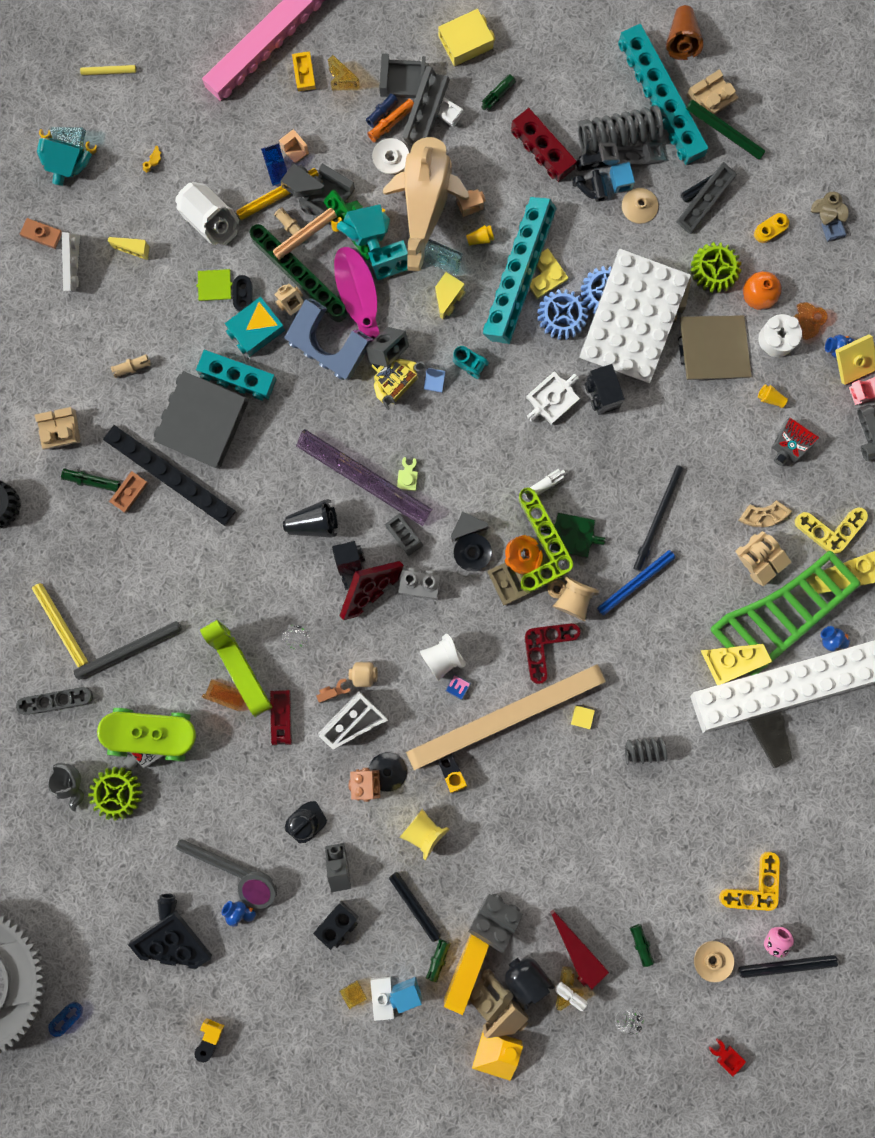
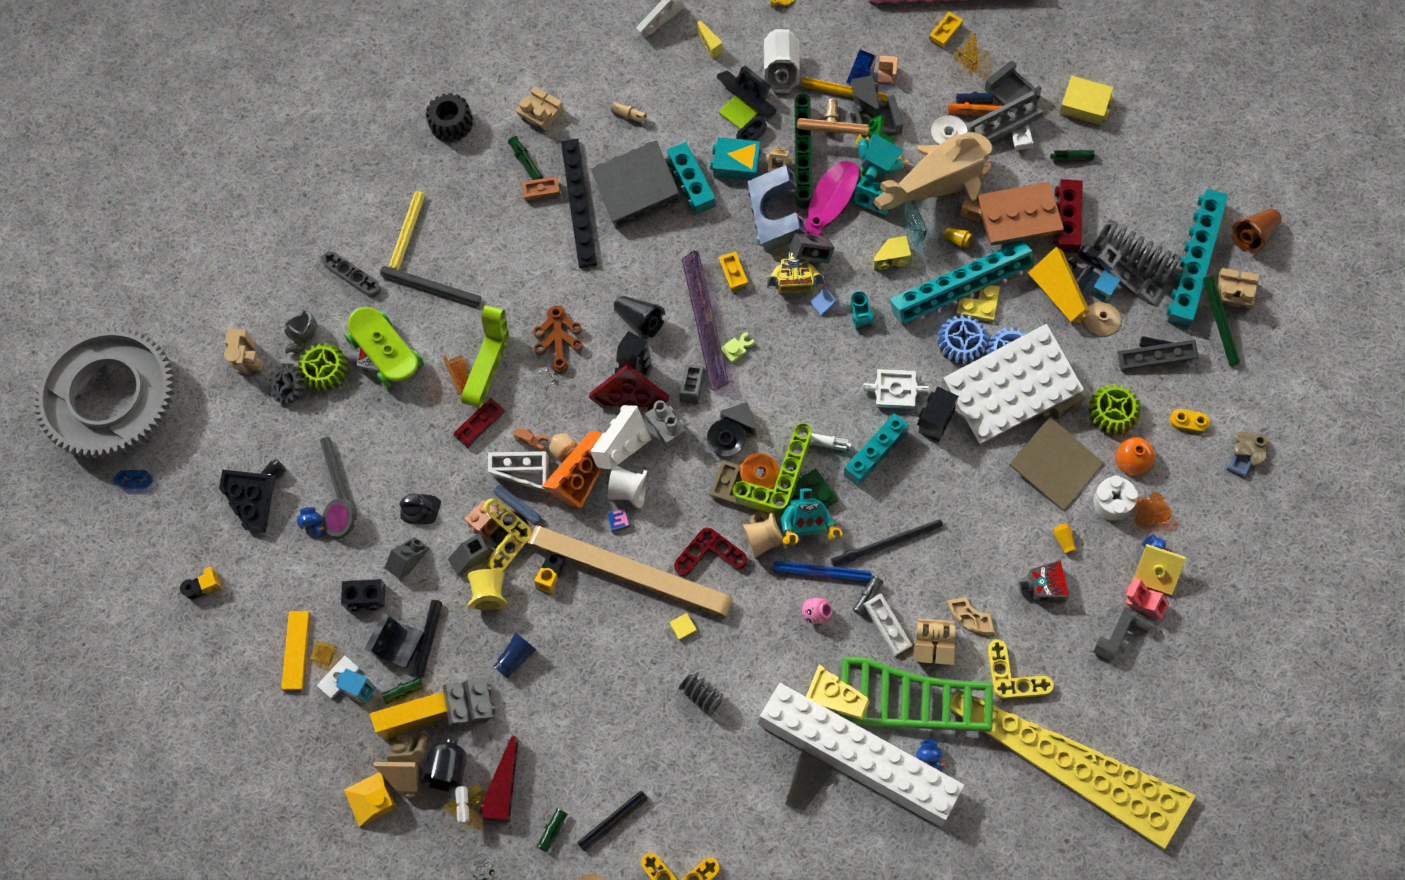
camera: 50 degrees right, 15 degrees down
none -> tan hips [224,328,263,375]
none -> dark grey gear [268,363,306,404]
none -> yellow tile [281,611,310,691]
none -> black bracket [365,613,424,669]
none -> dark grey slope [448,533,491,576]
none -> light yellow beam [483,499,532,571]
none -> sand blue axle [493,485,542,525]
none -> dark blue plant [493,632,537,679]
none -> dark orange plant [533,306,583,374]
none -> orange wedge [542,431,603,509]
none -> black axle [578,791,648,851]
none -> white wedge [590,405,651,469]
none -> black bracket [716,66,777,117]
none -> yellow plate [719,252,748,291]
none -> teal torso [781,489,842,545]
none -> bright pink head [802,598,832,624]
none -> teal brick [844,413,909,487]
none -> dark grey pin [852,575,884,616]
none -> white tile [863,594,913,656]
none -> nougat plate [977,182,1064,246]
none -> yellow slope [1028,247,1090,324]

